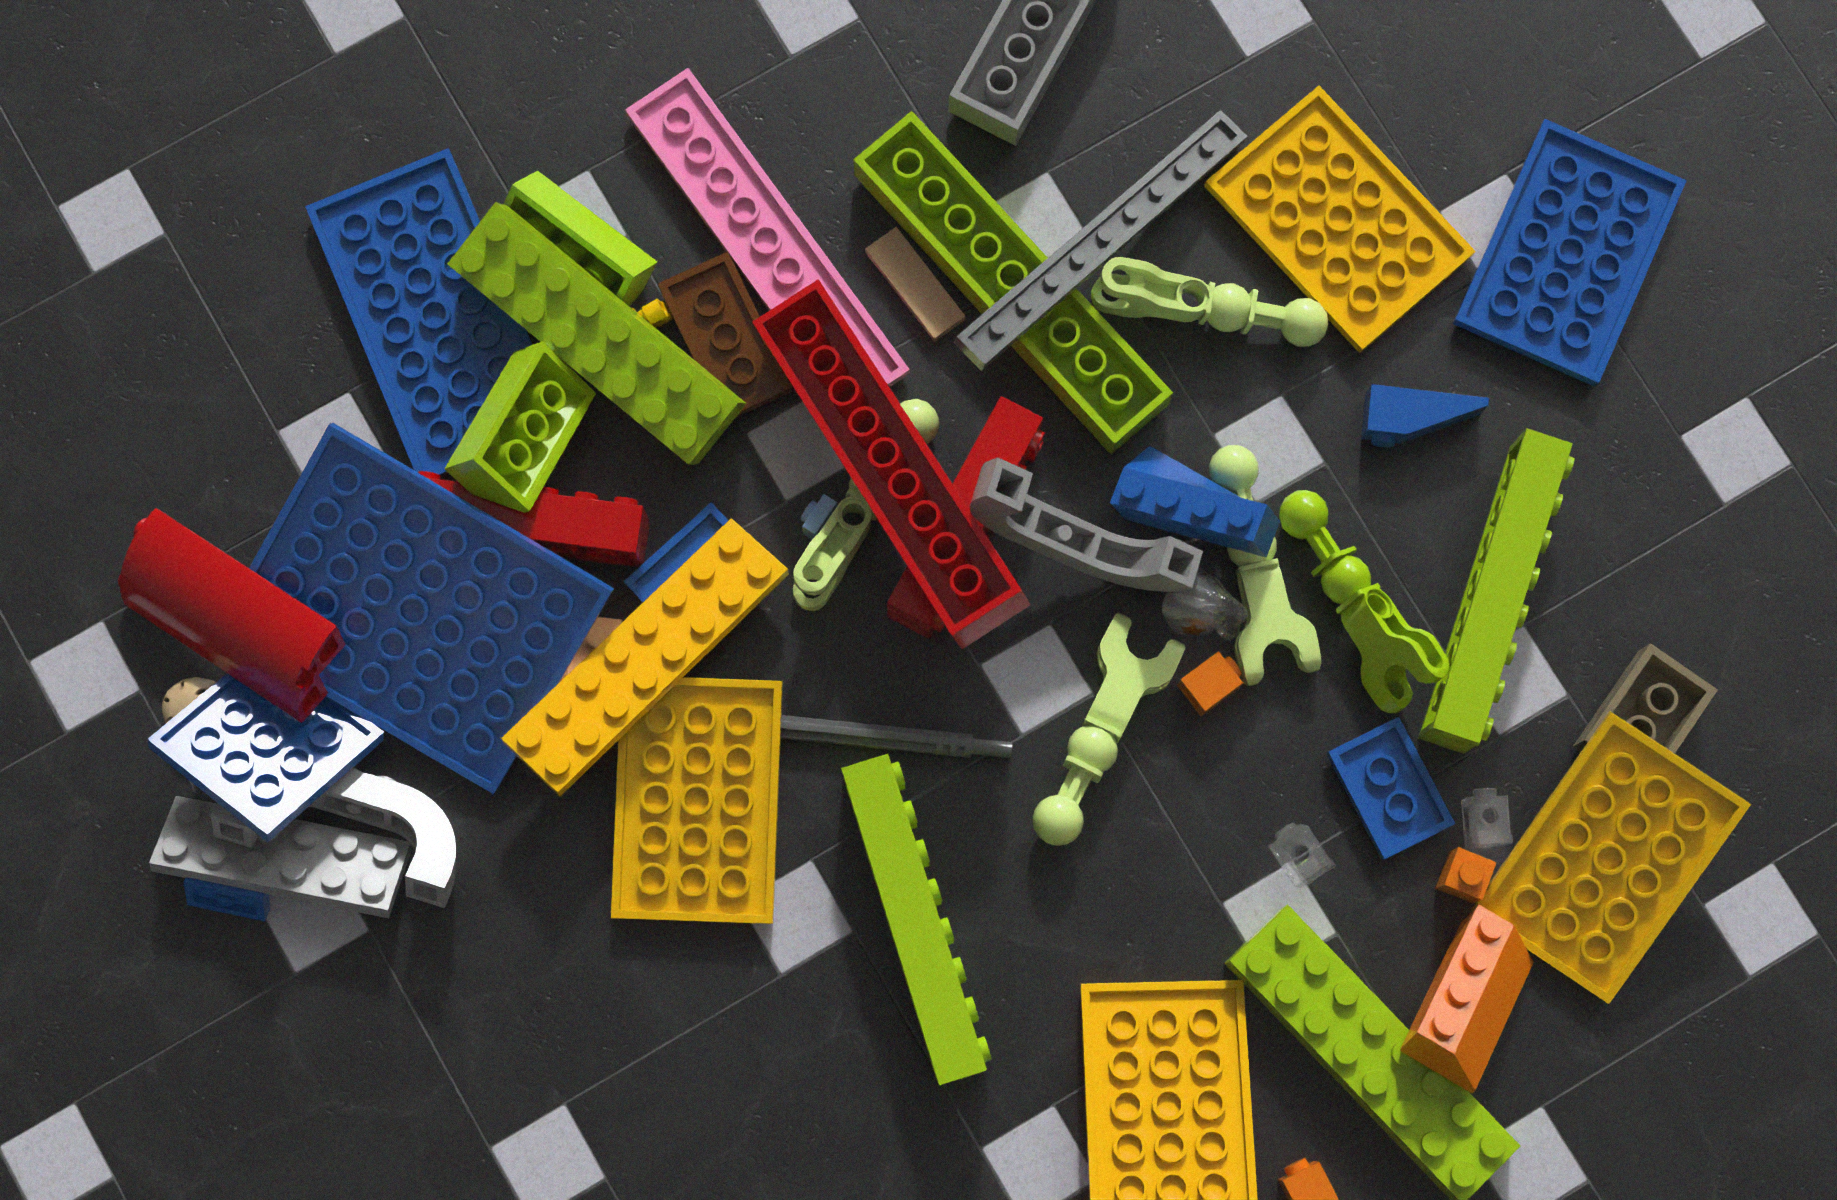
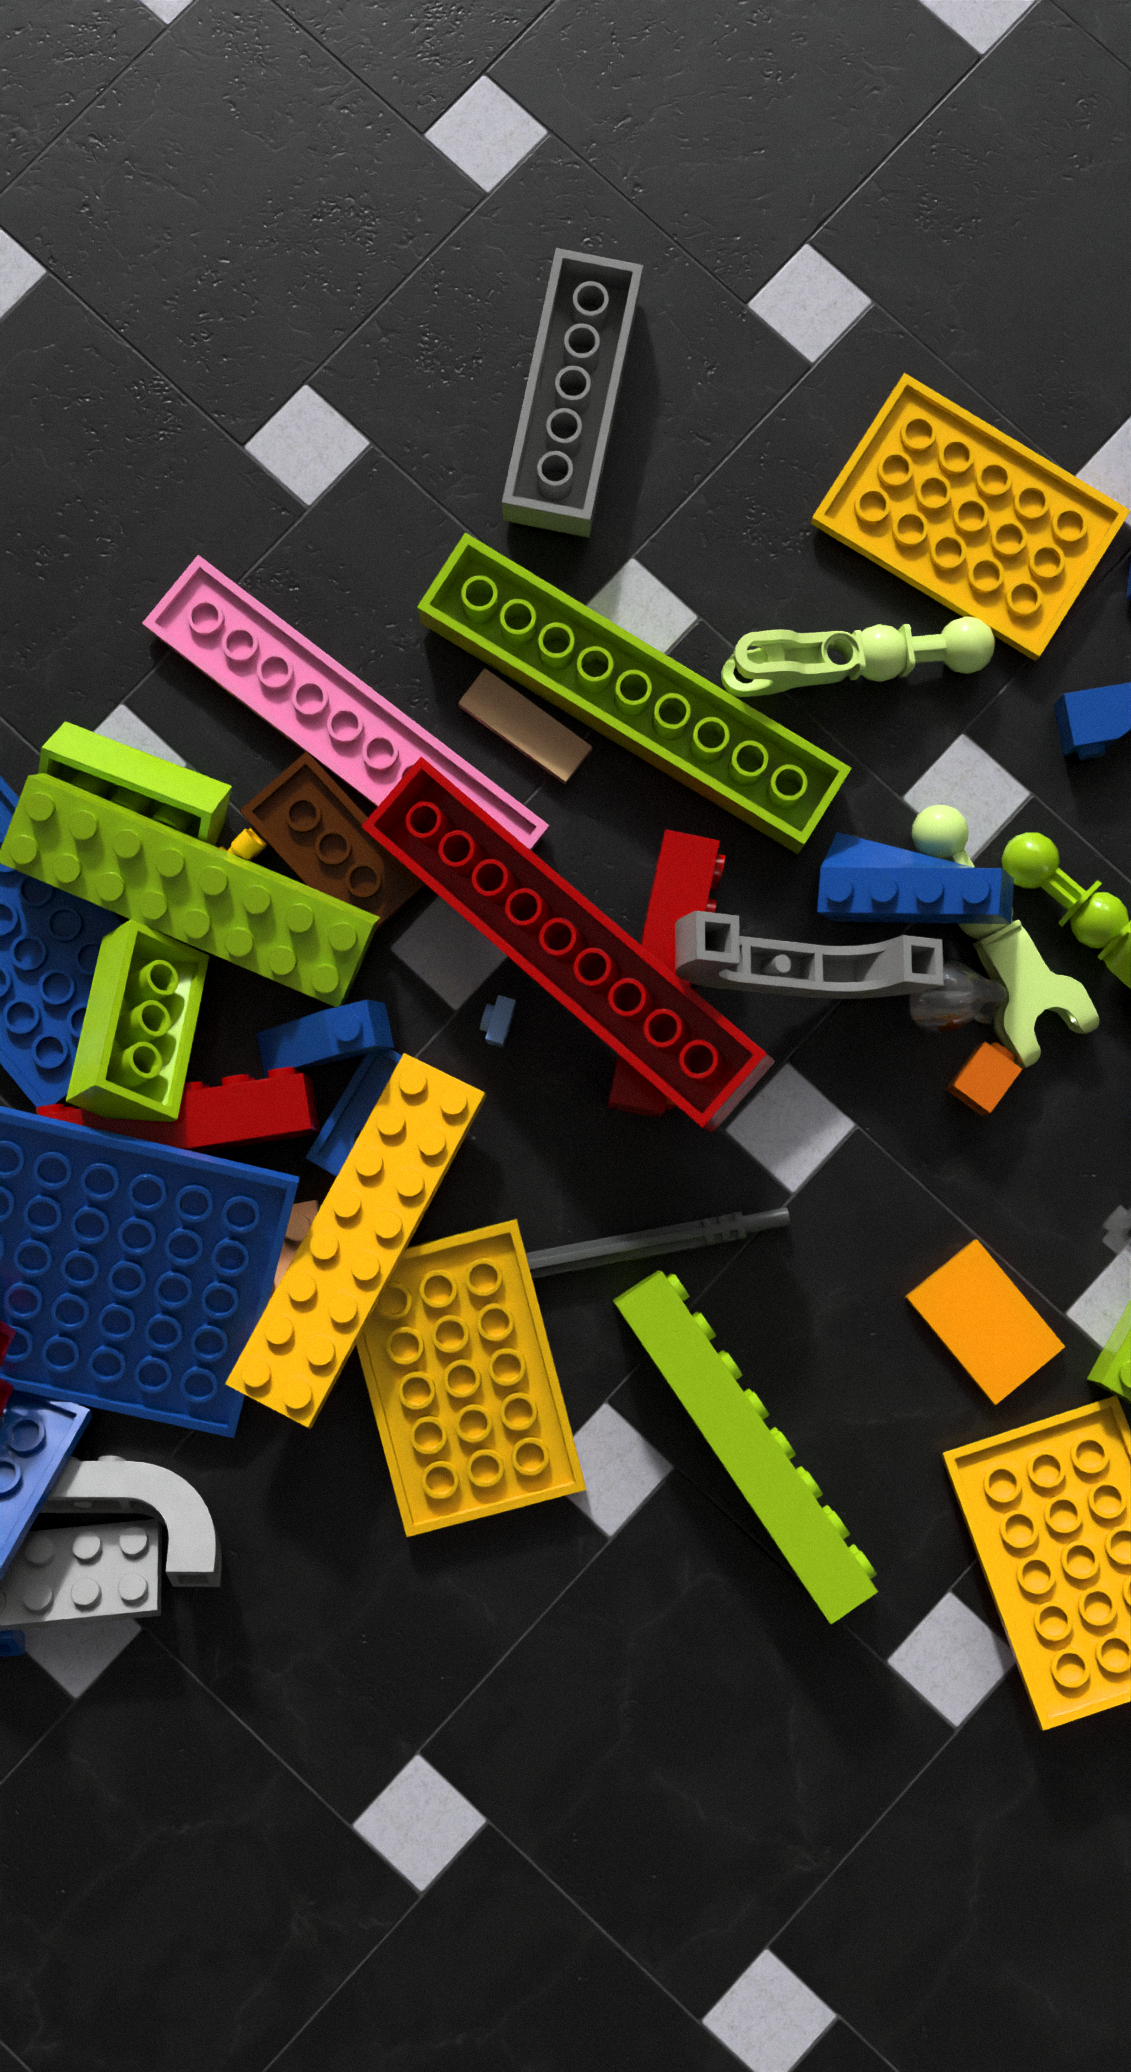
camera: 20 degrees left, 5 degrees up
yellowish green piece [793,399,939,611] -> none
plate [954,110,1248,371] -> none
yellowish green piece [1032,613,1185,846] -> none
none -> blue slope [256,1000,394,1077]
none -> light orange tile [905,1239,1065,1405]

